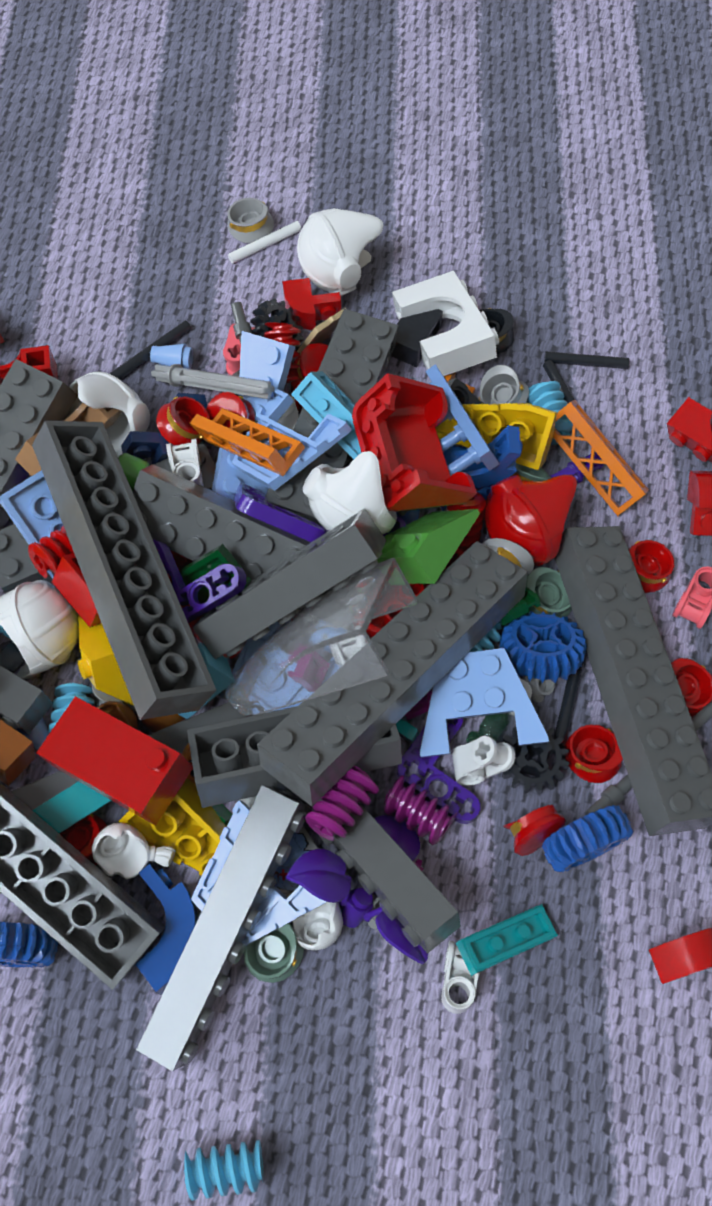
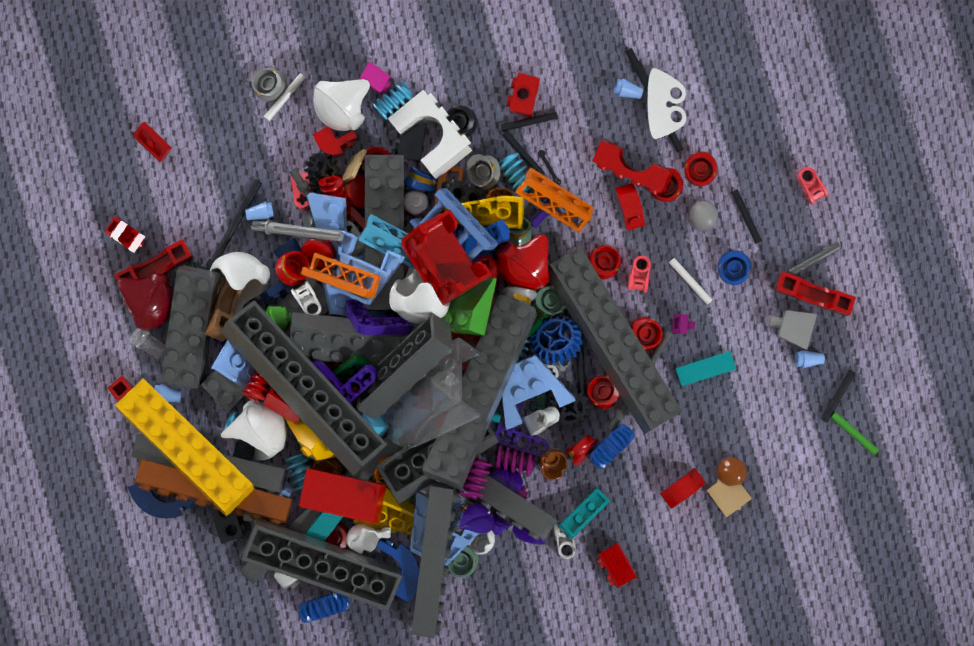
camera: 20 degrees left, 20 degrees up
none -> red plate [133,122,172,162]
none -> dark pink slope [360,62,392,95]
none -> medium azure piece [372,81,413,121]
none -> blue piece [404,166,438,192]
none -> red brick [506,73,540,117]
none -> black hinge [538,150,561,185]
none -> dark orange hair [539,449,568,481]
none -> red brick [596,542,637,588]

